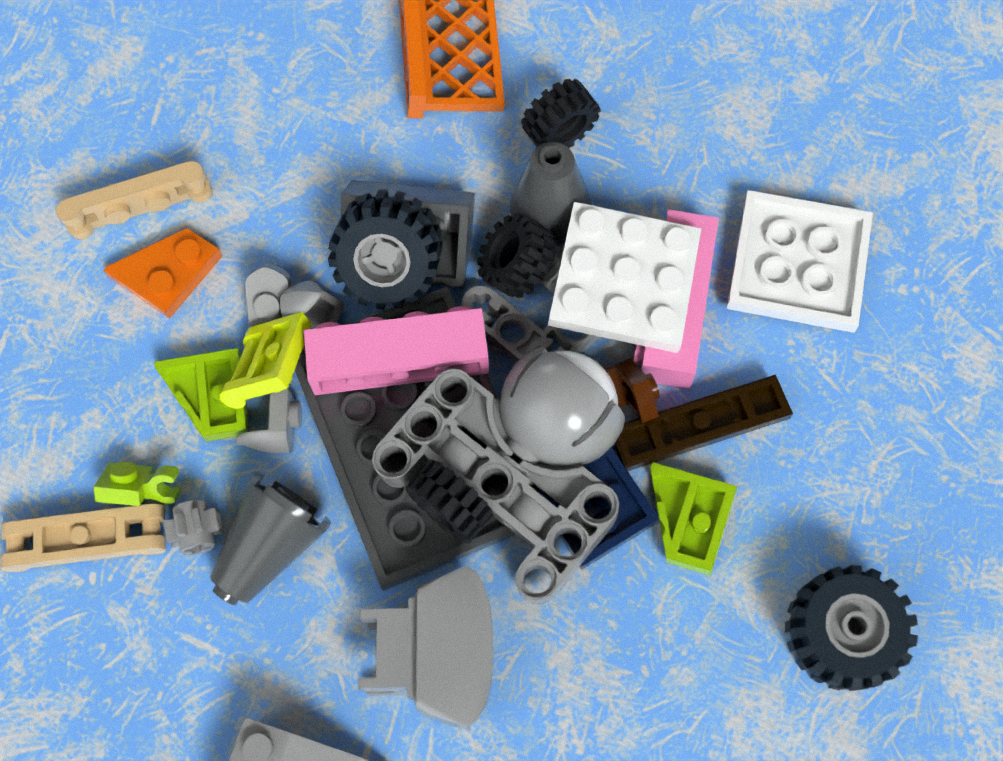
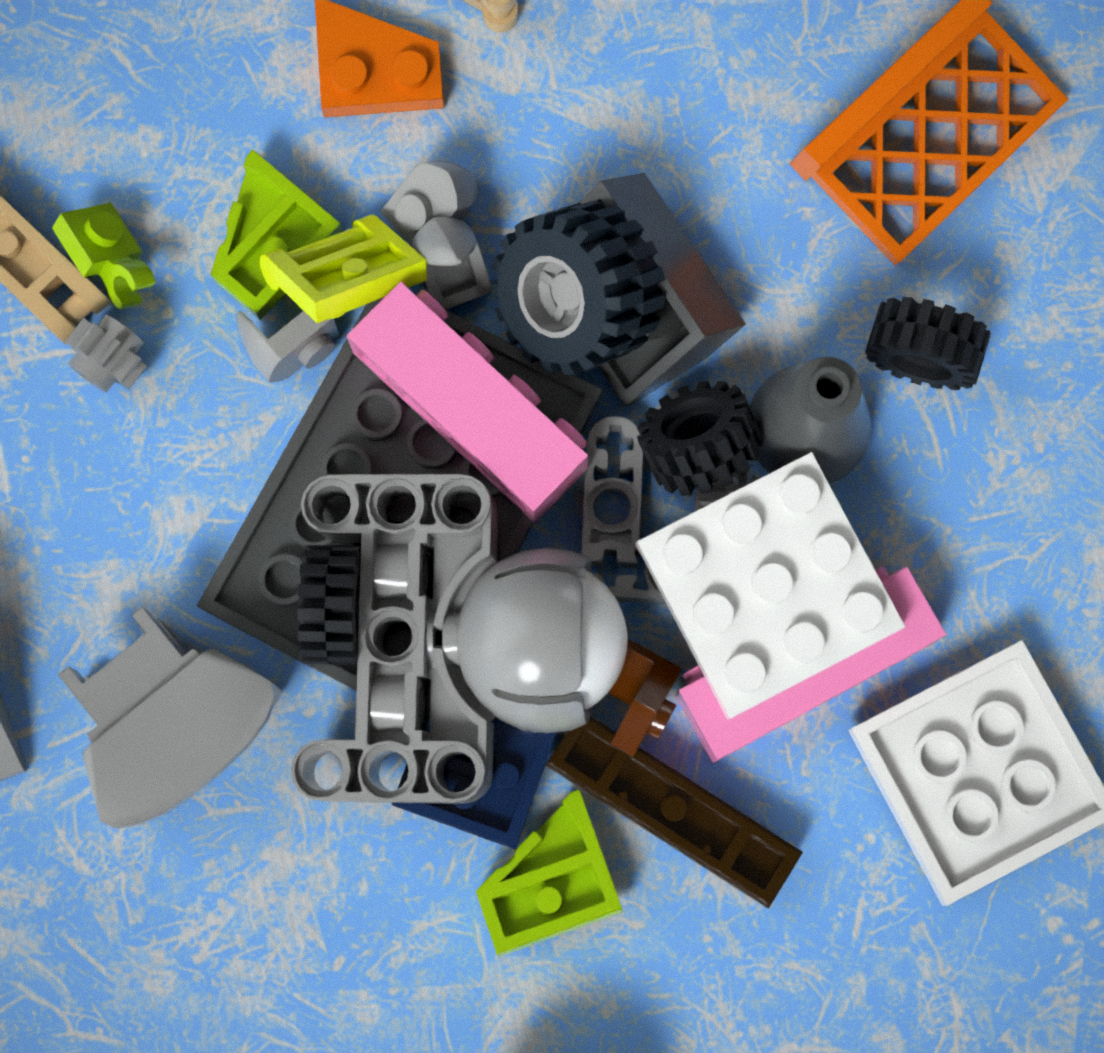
camera: 50 degrees right, 10 degrees up
dark grey cone [210,471,332,605] -> none

